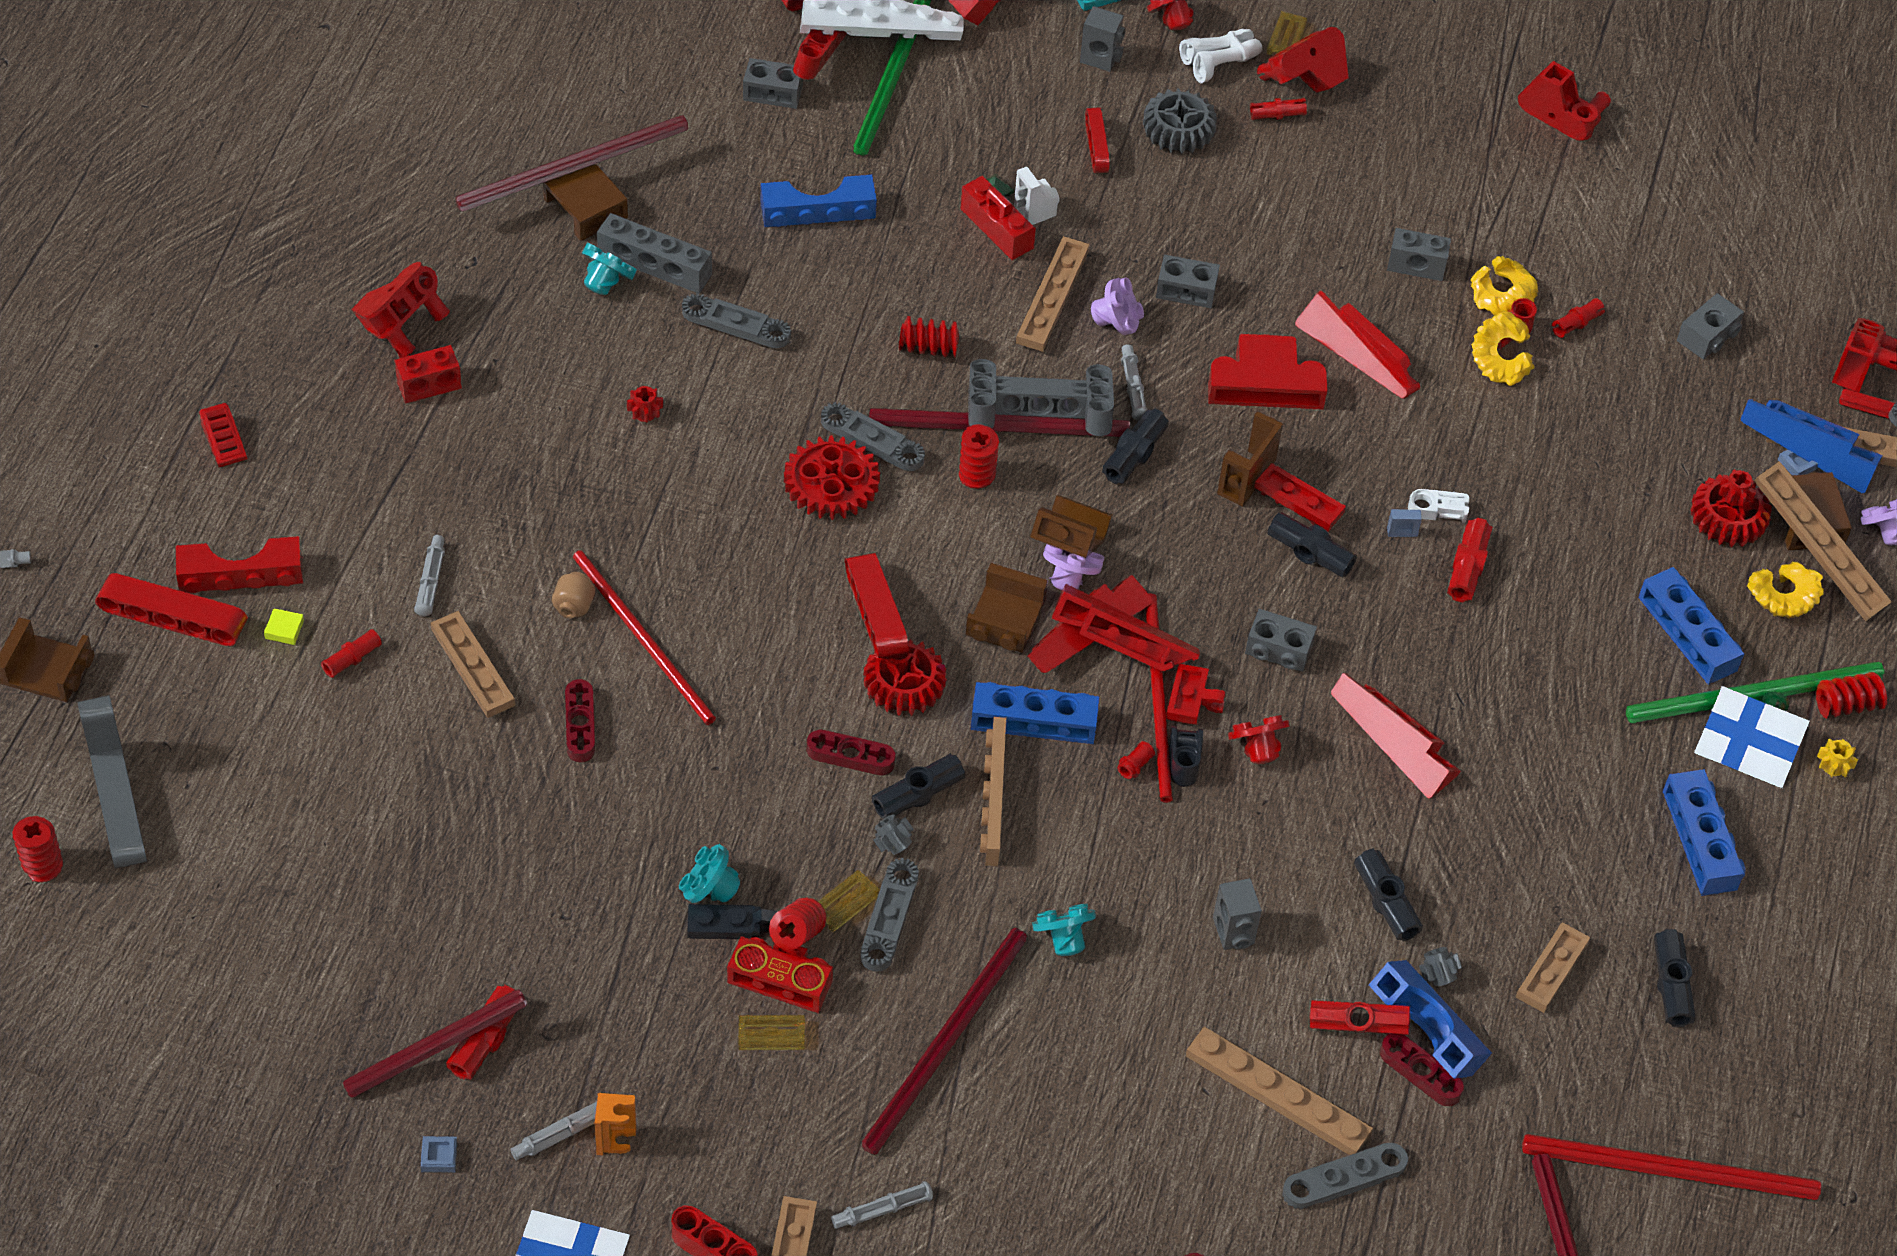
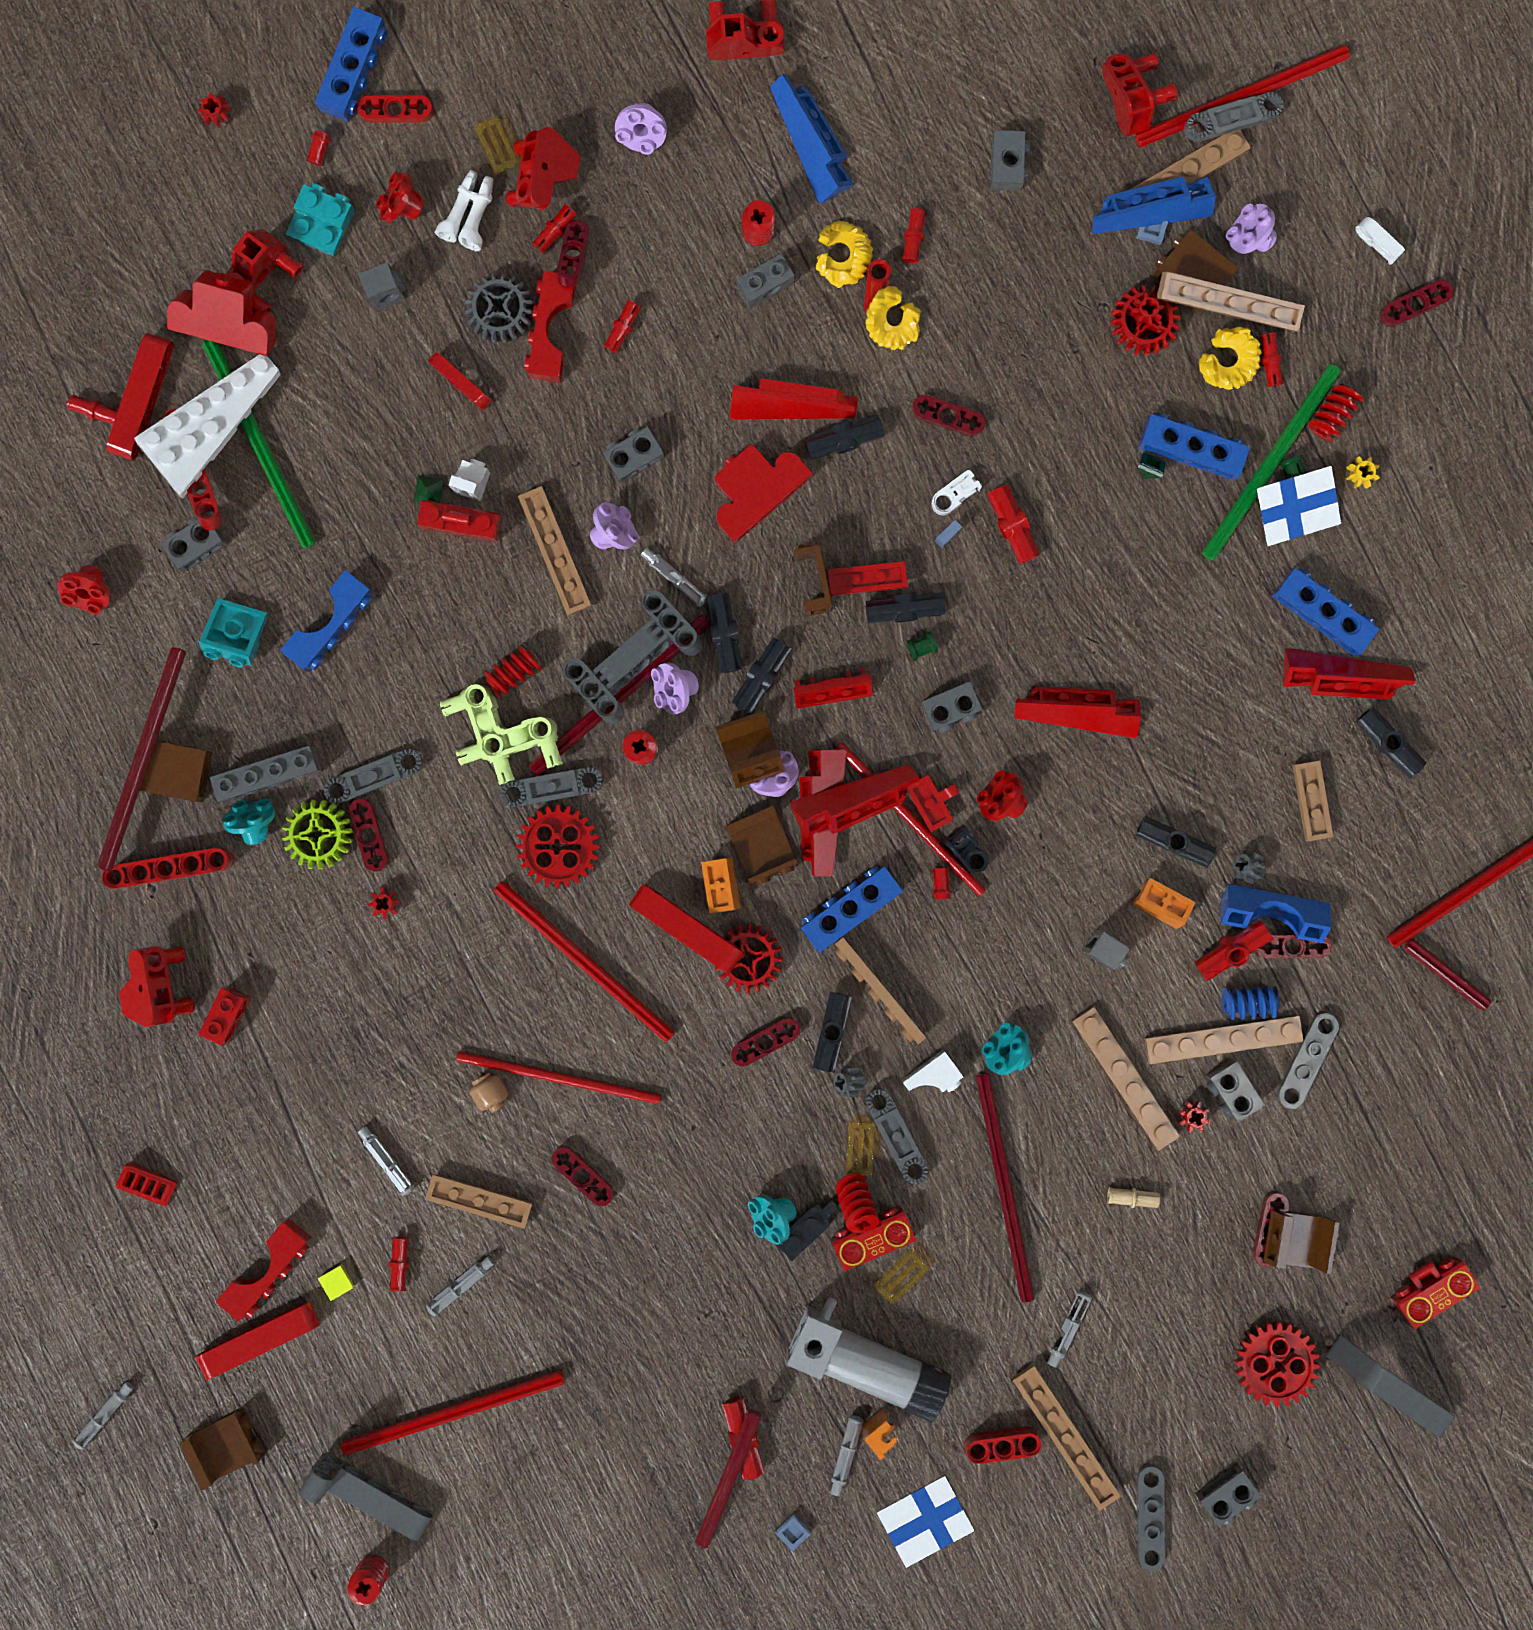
camera: 40 degrees left, 35 degrees up
none -> red plate [57,565,111,615]
none -> red beam [102,848,234,889]
none -> teal plate [199,598,268,667]
none -> lime gear [282,800,353,869]
none -> red axle [341,1370,565,1455]
none -> dark red beam [349,799,389,872]
none -> light grey piece [426,1257,494,1316]
none -> yellowish green pin [440,684,563,785]
none -> red axle [493,881,674,1042]
none -> red arch [524,271,576,383]
none -> dark red beam [557,220,589,287]
none -> red pin [603,300,642,354]
none -> lavender plate [615,103,667,155]
none -> lavender plate [651,662,699,714]
none -> orange hinge [701,857,741,914]
none -> black piece [732,637,792,714]
none -> red piece [742,200,775,246]
none -> blue wedge [771,74,854,203]
none -> light grey piece [787,1297,951,1423]
none -> red plate [793,668,873,709]
none -> black piece [804,415,885,460]
none -> white arch [902,1050,963,1093]
none -> dark green bush [906,631,938,662]
none -> dark red beam [912,395,985,437]
none -> medium nougat plate [1071,1006,1180,1151]
none -> tan axle [1107,1187,1160,1208]
none -> orange hinge [1131,878,1196,929]
none -> dark green slope [1138,453,1166,479]
none -> red gear [1178,1100,1211,1133]
none -> brick [1205,1059,1265,1122]
none -> blue piece [1221,986,1279,1020]
none -> red pin [1259,332,1284,388]
none -> red wedge [1283,648,1416,699]

